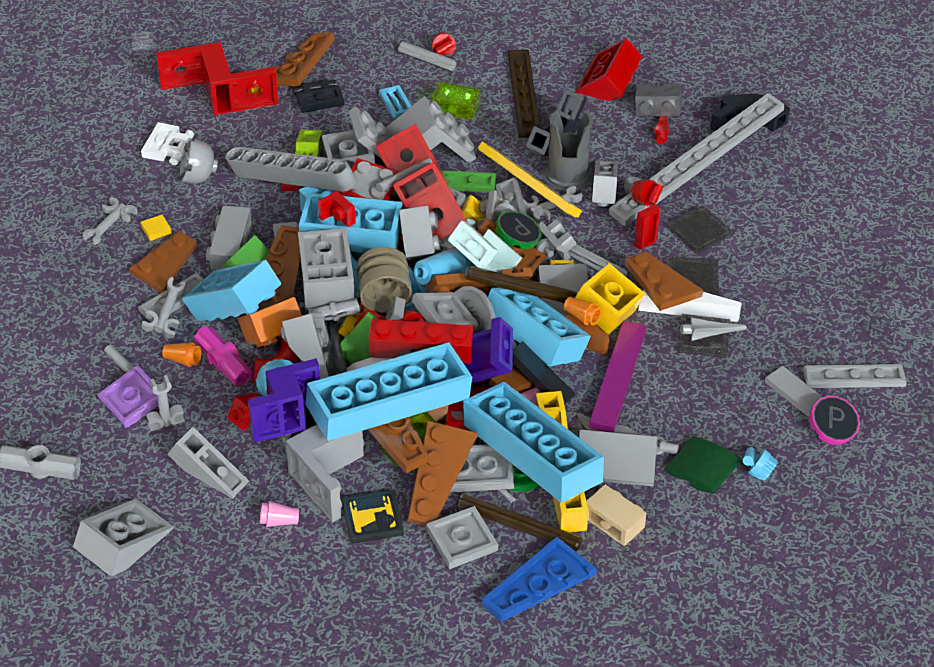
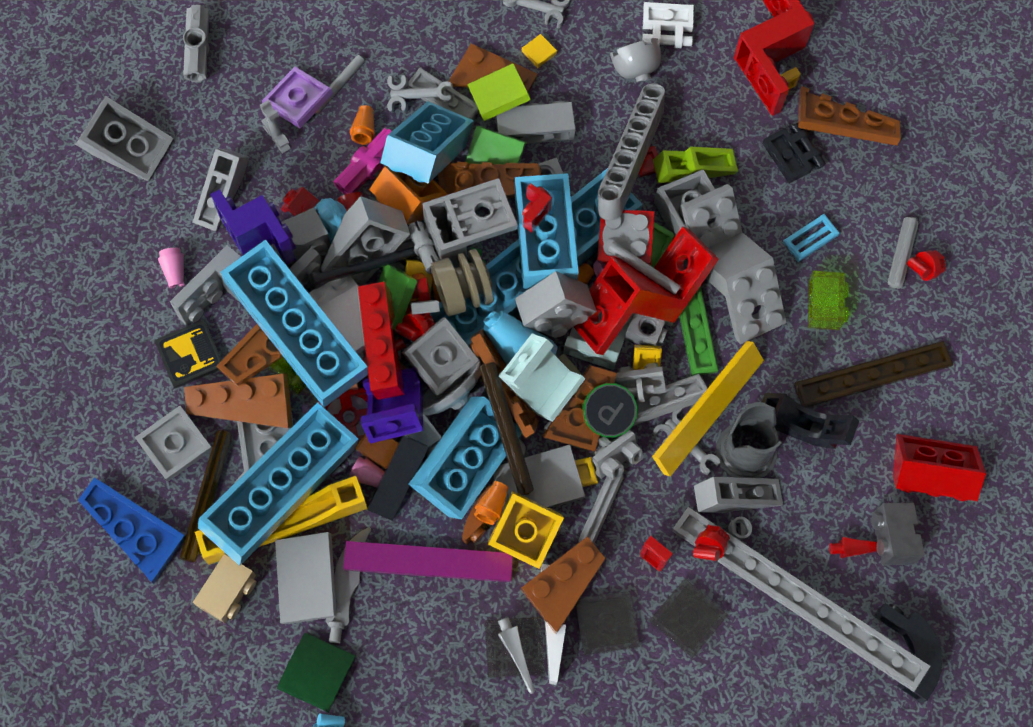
camera: 75 degrees right, 25 degrees up
none -> lime tile [467,64,530,121]

